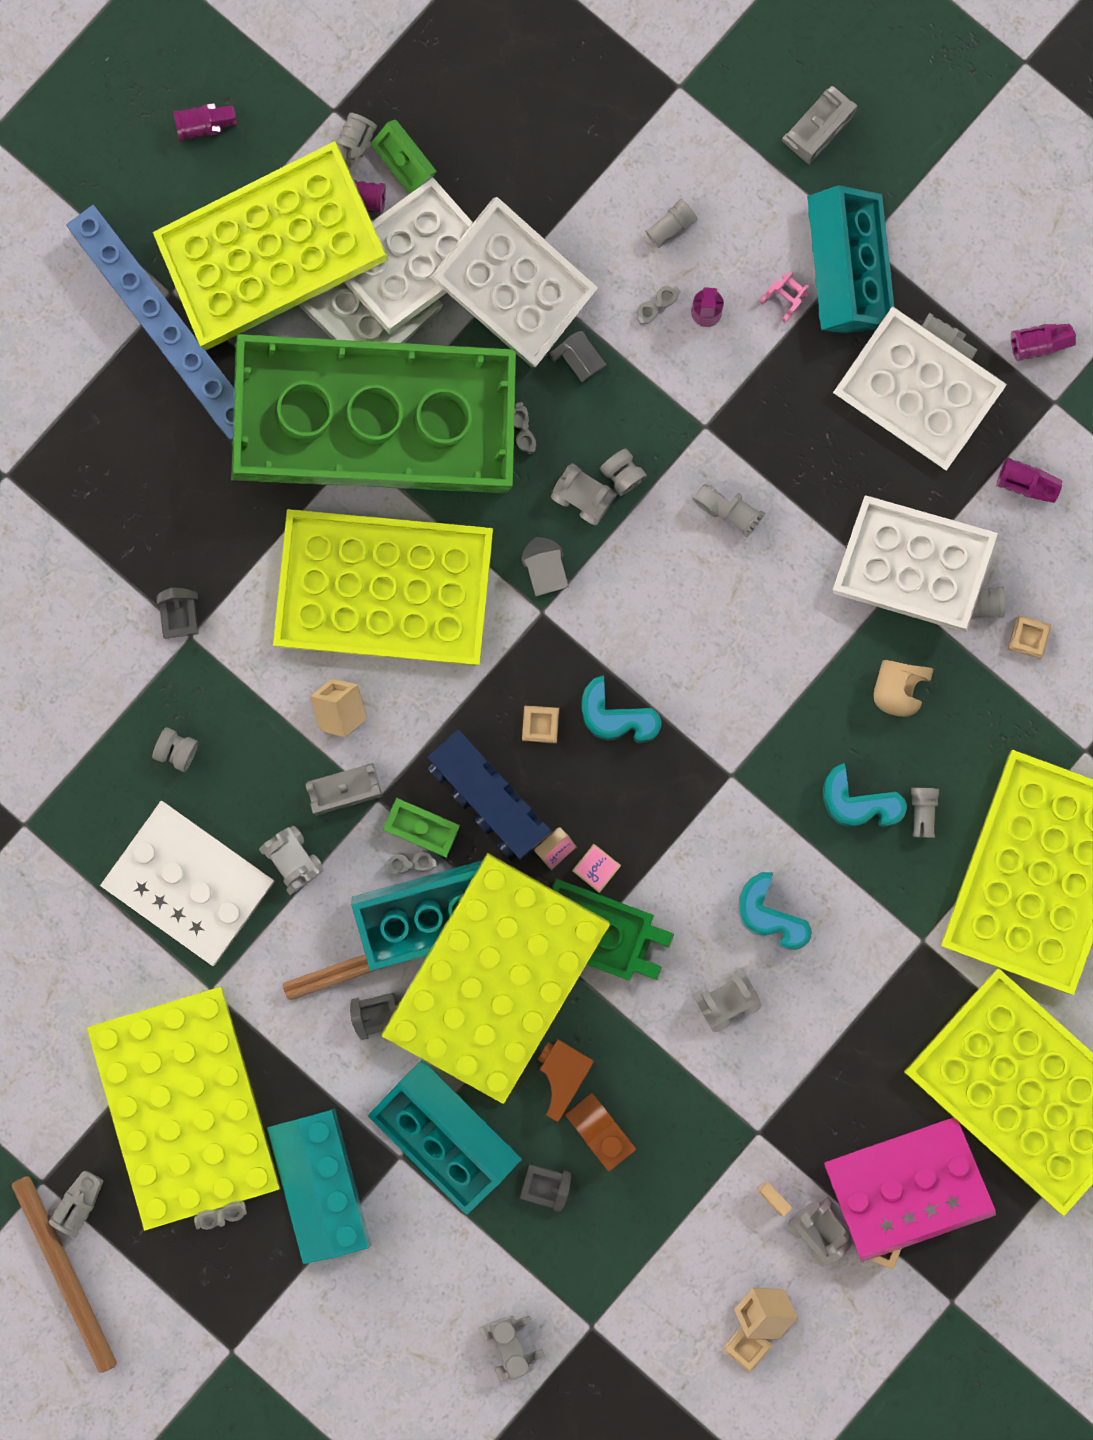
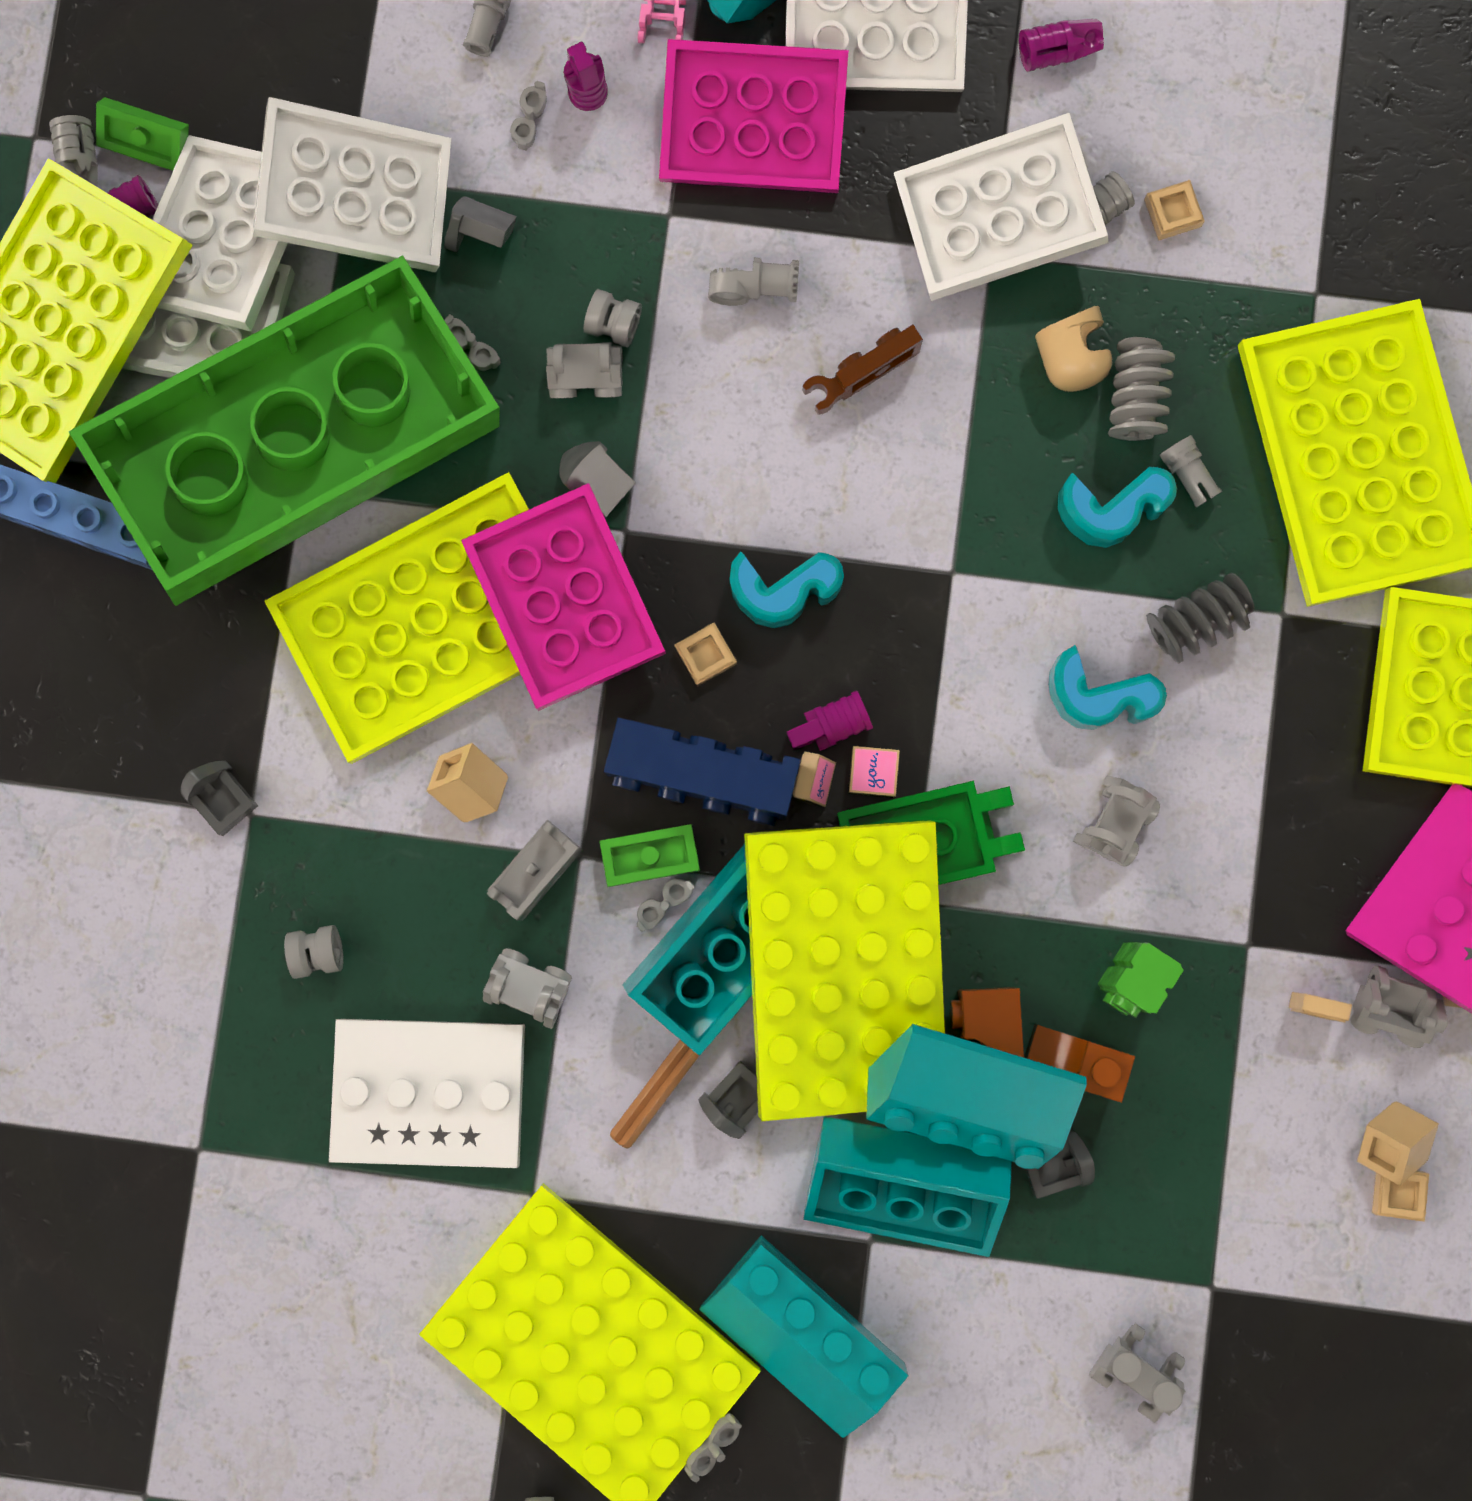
camera: 30 degrees left, 0 degrees up
none -> dark pink plate [461,483,666,711]
none -> dark pink plate [659,39,849,193]
none -> magenta hinge [786,690,873,751]
none -> reddish brown plate [802,324,923,415]
none -> teal slope [866,1024,1087,1169]
none -> bright green brick [1098,942,1184,1018]
none -> light grey piece [1108,337,1175,441]
none -> dark grey piece [1146,572,1254,664]

